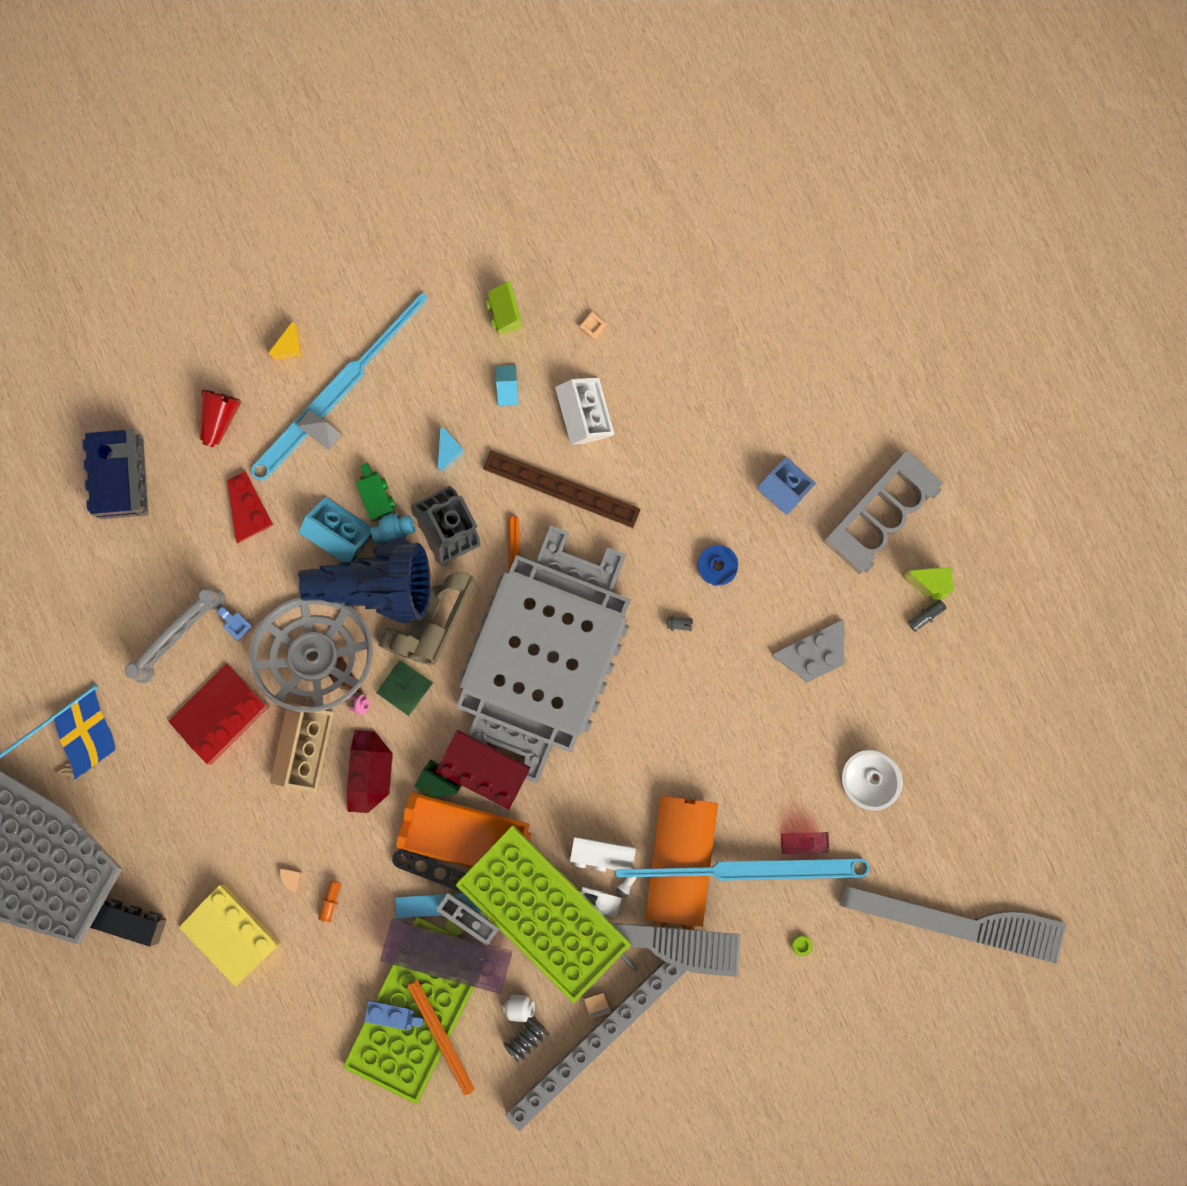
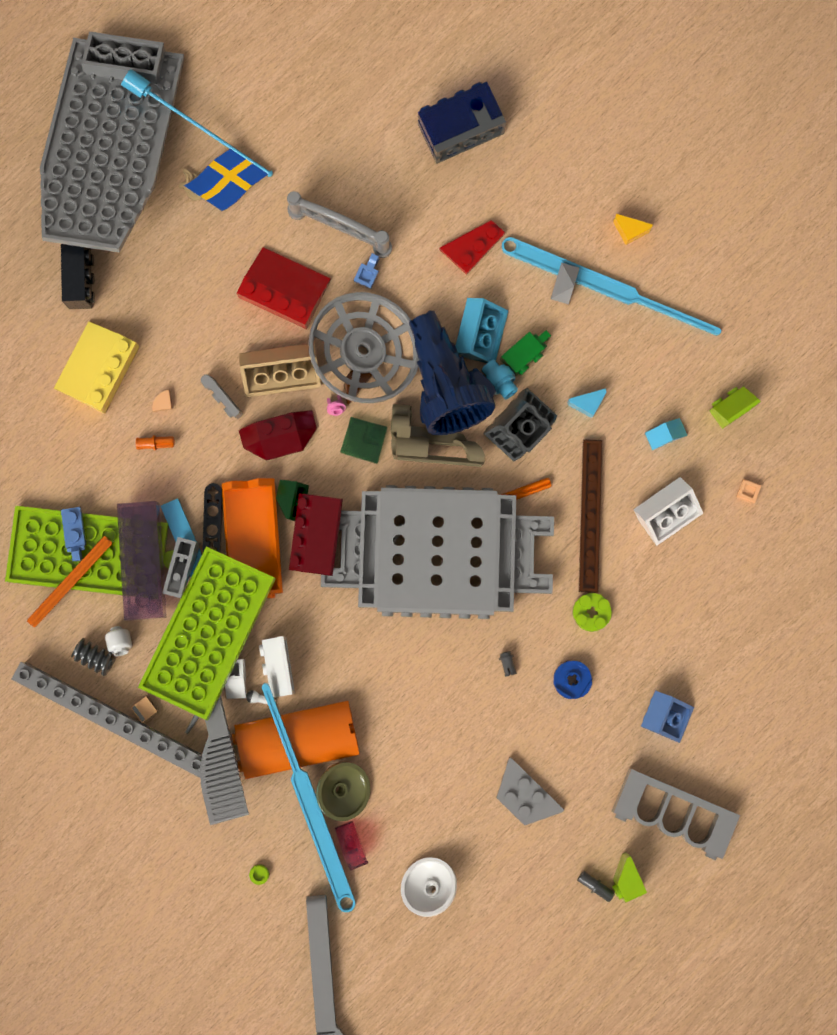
camera: 70 degrees right, 0 degrees up
red cone [199,389,241,447] -> none
none -> light grey hinge [200,374,243,419]
none -> olive dish [316,762,370,821]
none -> lime plate [572,593,612,632]

